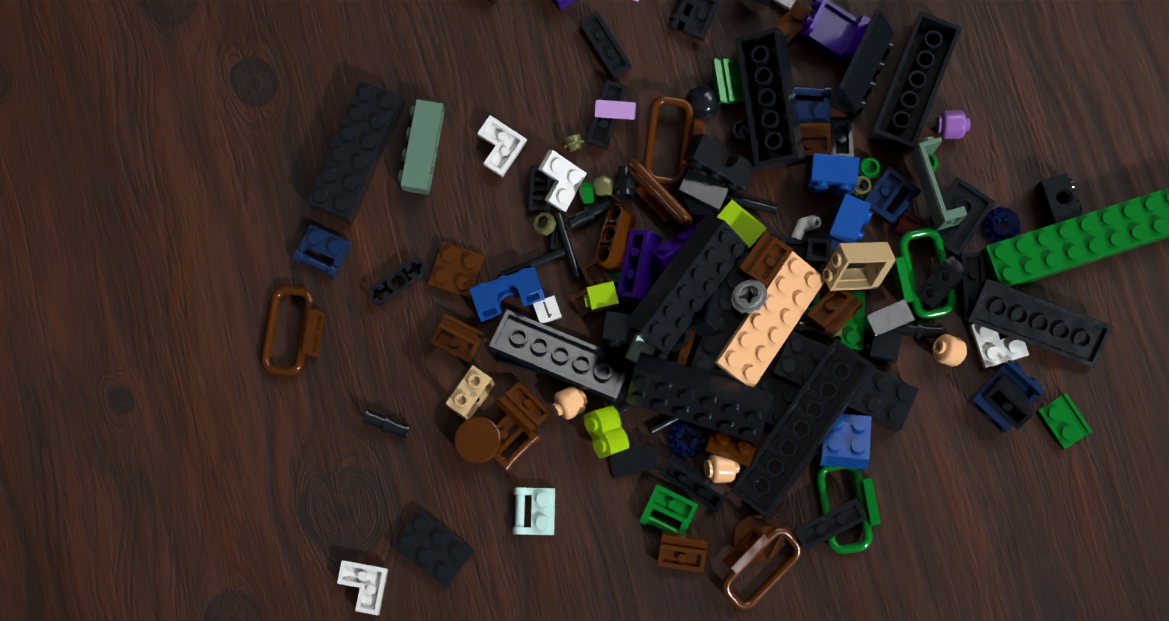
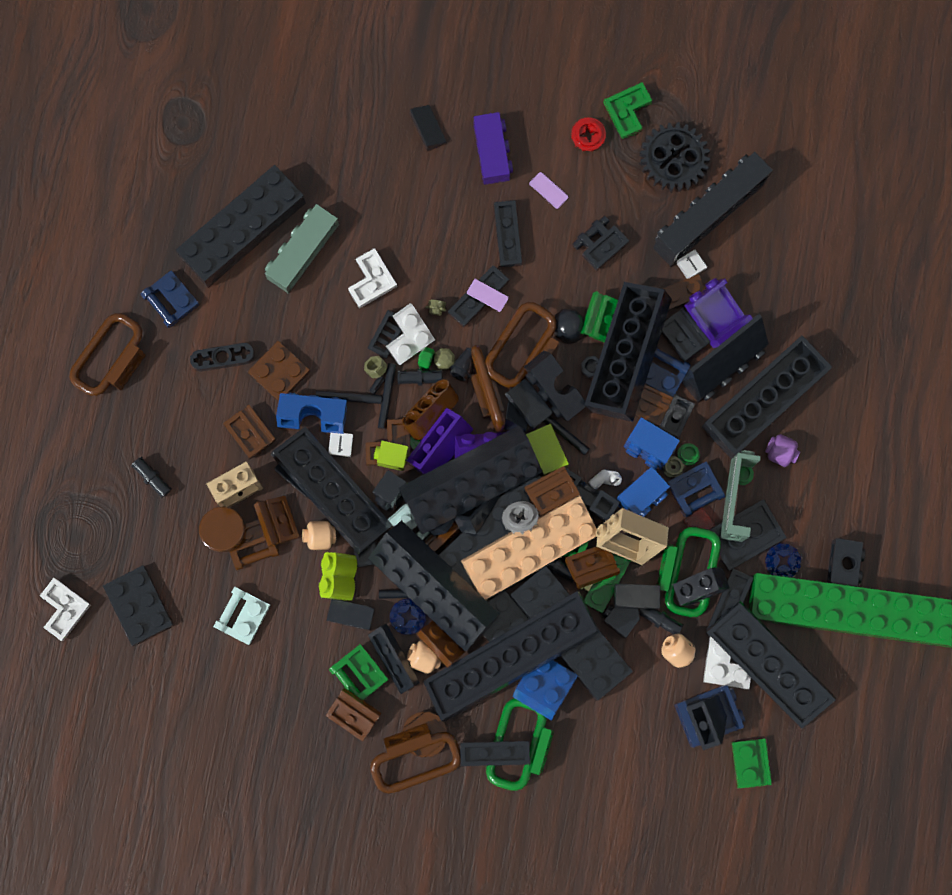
camera: 20 degrees right, 0 degrees up
none -> black plate [661,308,710,362]

